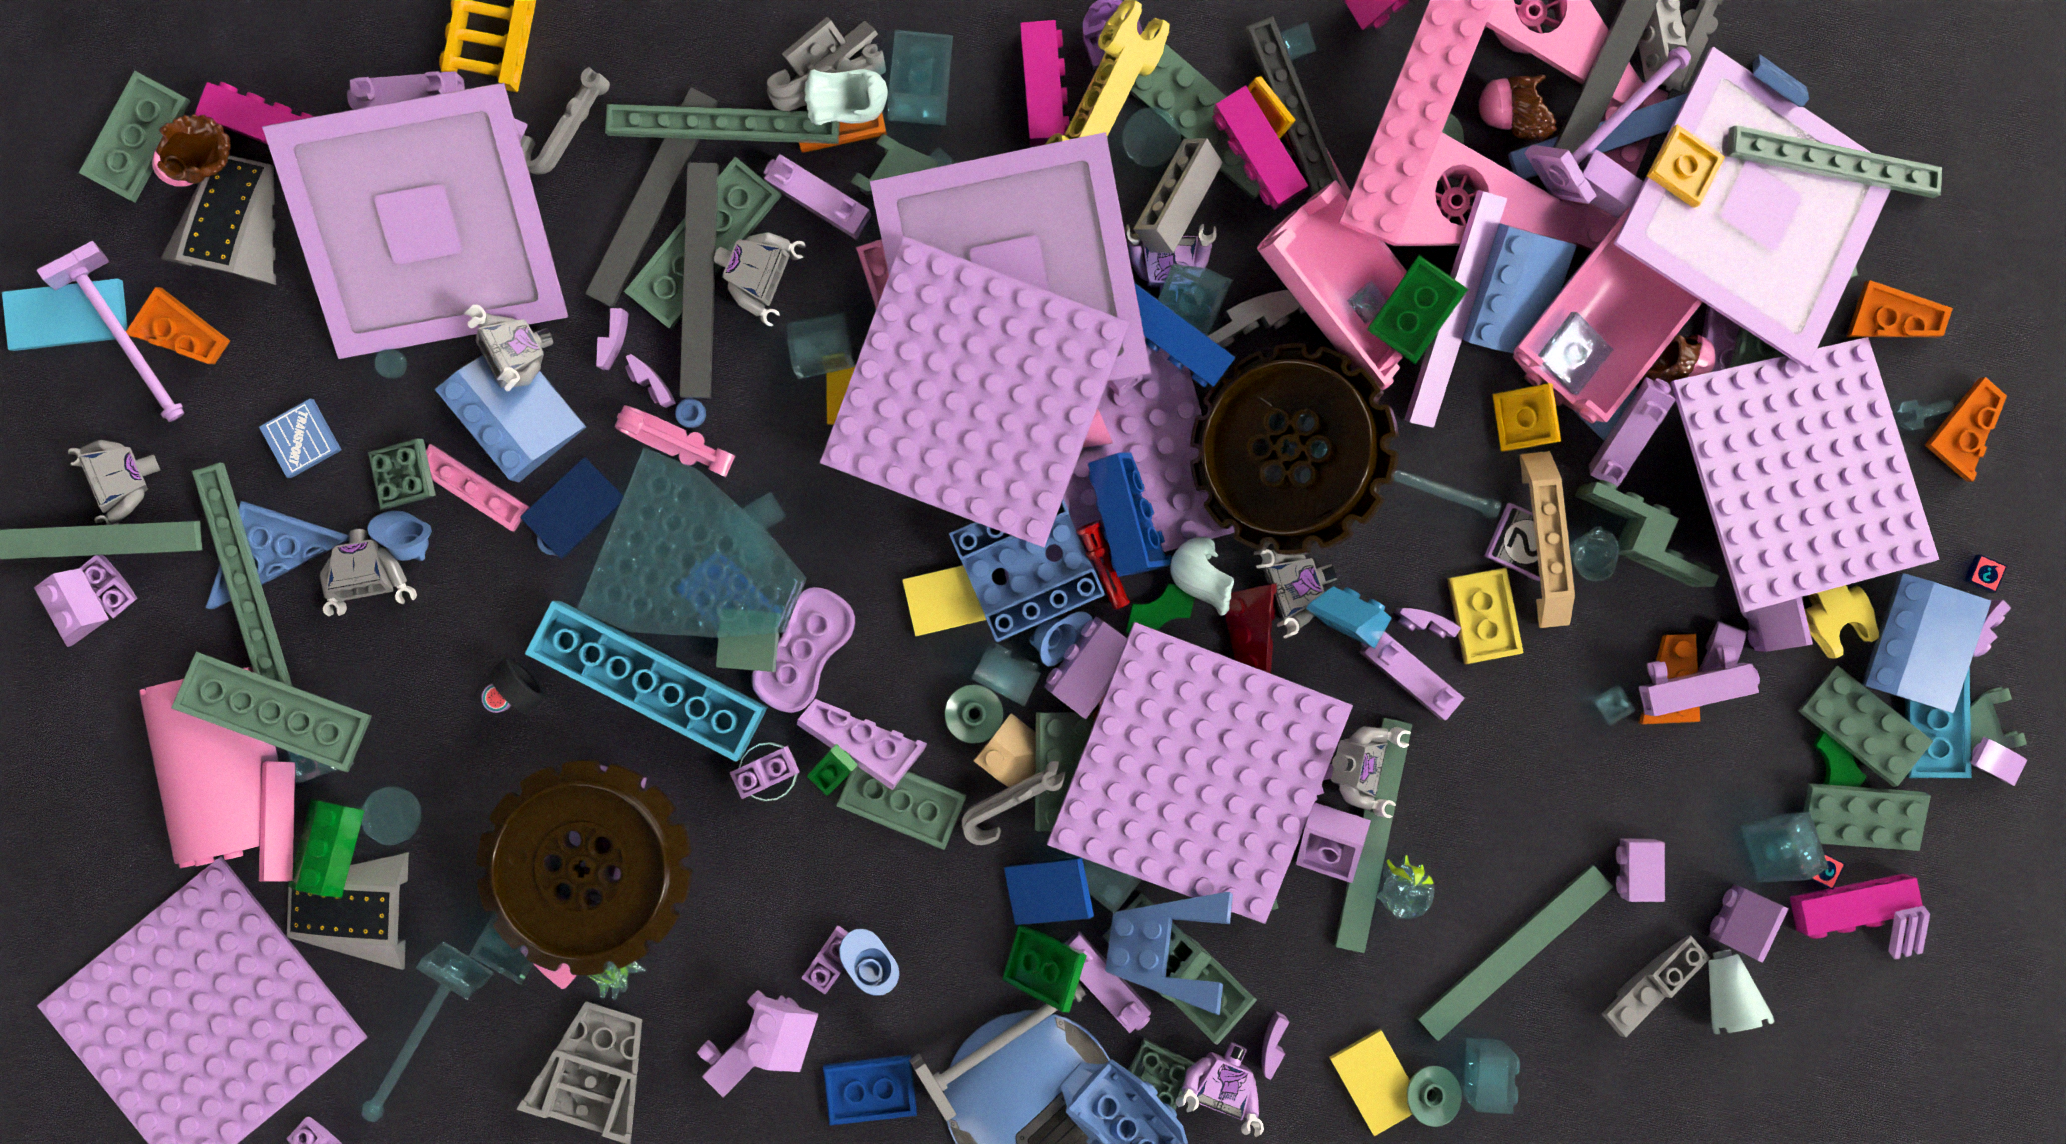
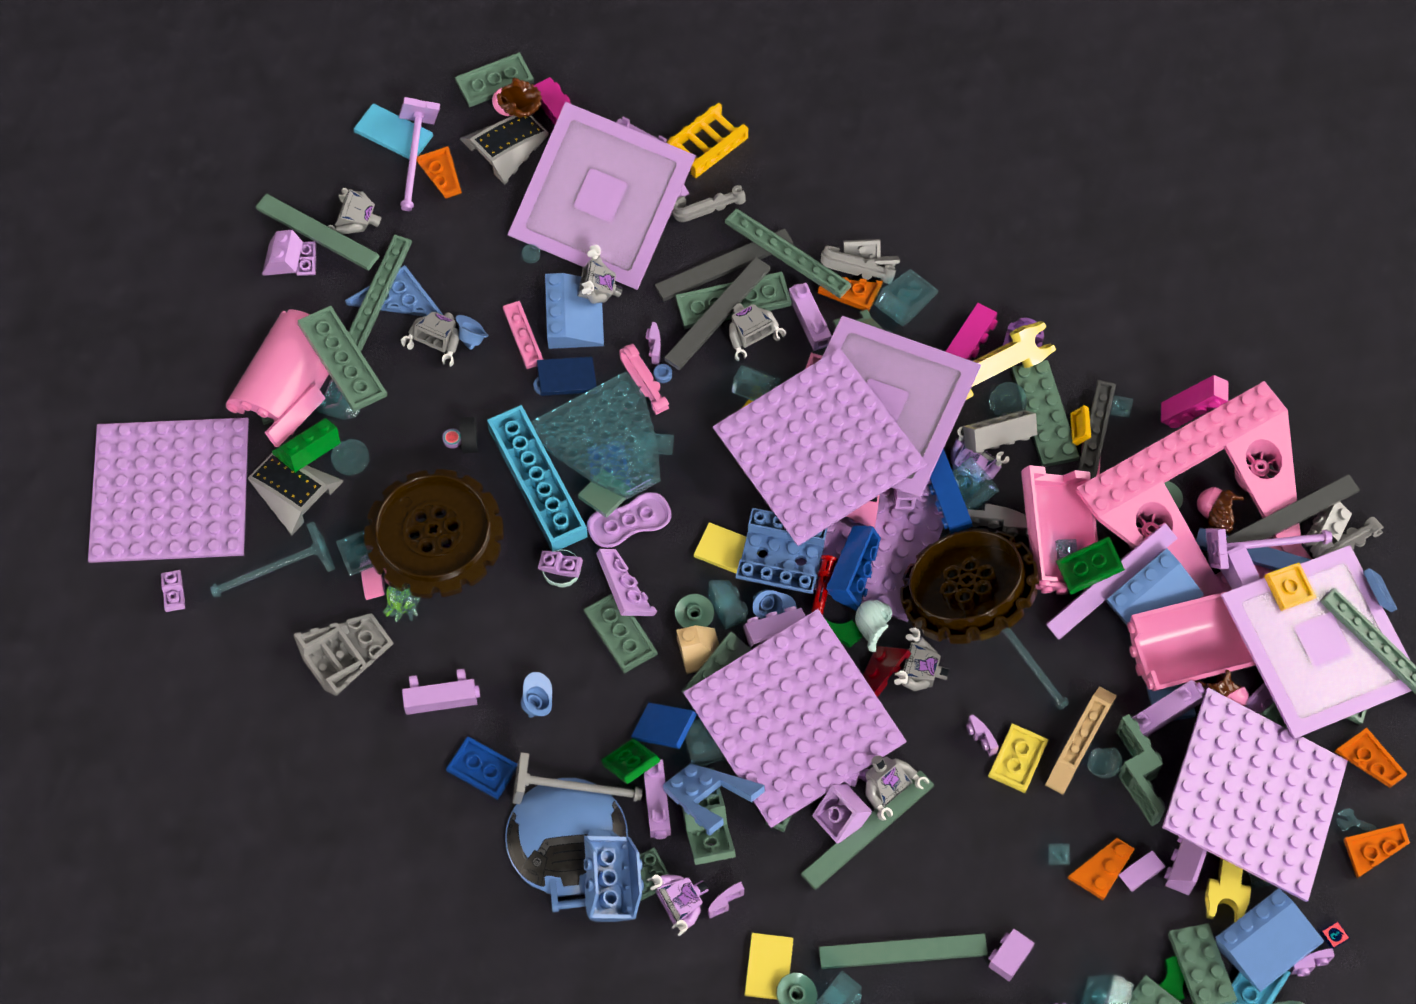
camera: 40 degrees right, 25 degrees down
medium blue tile [259,399,341,478] -> none
sand green tile [368,439,436,509] -> none
lavender slope [596,308,628,370] -> none
lavender slope [739,996,818,1072] -> none
lavender slope [802,926,848,995] -> none
light aqua piece [804,69,888,125] -> none
green plate [807,744,858,796] -> none
light grey piece [962,761,1066,845] -> none
dark pink brick [1212,85,1308,210] -> none
dark azure slope [1306,586,1391,649] -> none
lavender brick [1359,631,1464,721] -> none
clear light blue hair [1377,855,1435,920] -> none
slope [1484,503,1540,581] -> none
yellow tile [1492,383,1561,451] -> none
clear light blue tile [1538,312,1614,395] -> none
lavender brick [1639,645,1760,716] -> none

